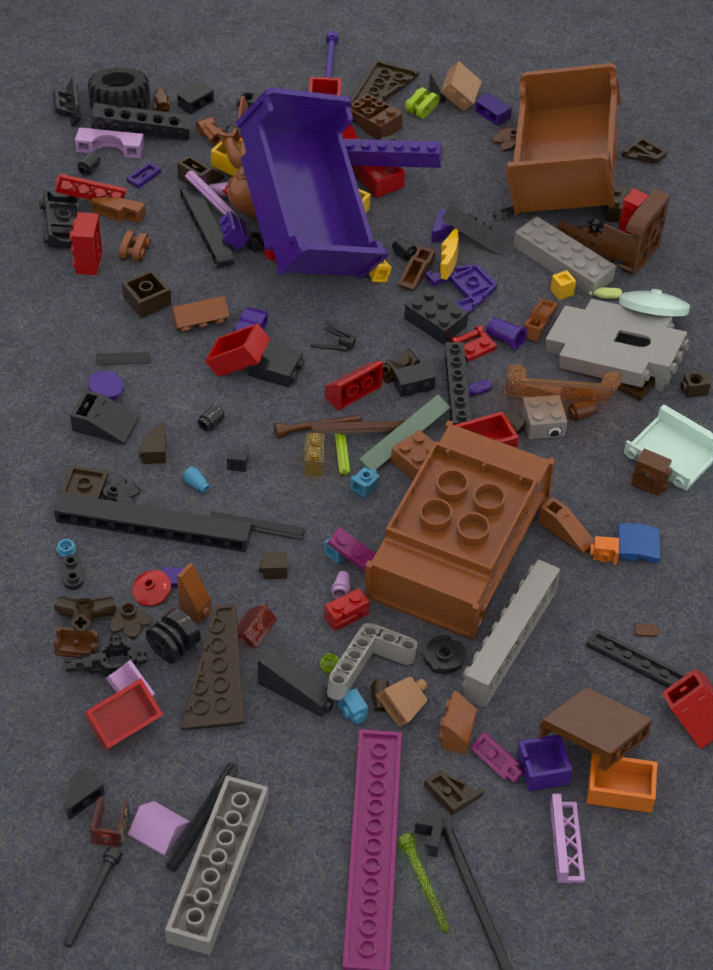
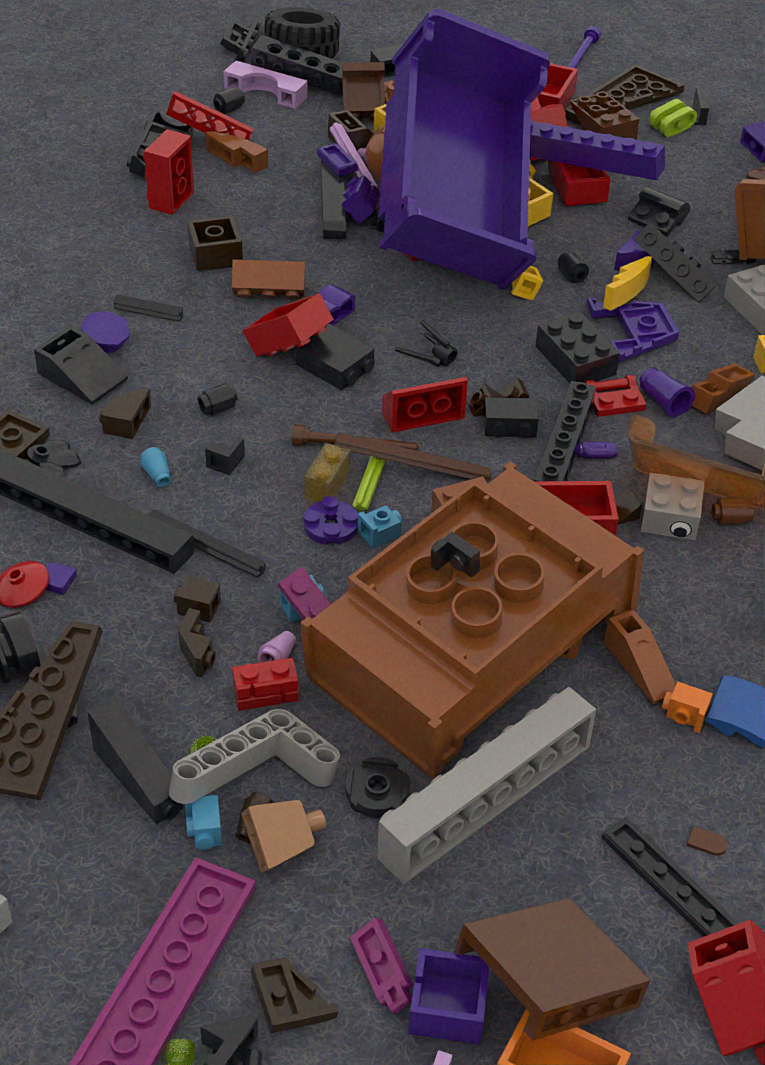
camera: 20 degrees right, 5 degrees down
dark orange brick [119,230,151,262] -> none
dark purple tile [126,162,161,189] -> none
reddish brown arm [154,87,170,113] -> none
dark orange slope [177,563,212,623] -> none
clear red panel [238,604,277,648] -> none
sand green tile [358,394,451,470] -> none
reddish brown slope [398,245,436,291] -> none
dark orange slope [439,691,477,754] -> none
medium nougat brick [441,61,482,111] -> none
none -> dark brown slope [178,608,216,678]
none -> dark purple plate [303,496,358,544]
none -> dark purple tile [317,143,358,176]
none -> reddish brown panel [342,62,385,120]
none -> black bracket [431,532,480,578]
none -> black brick [628,187,690,236]

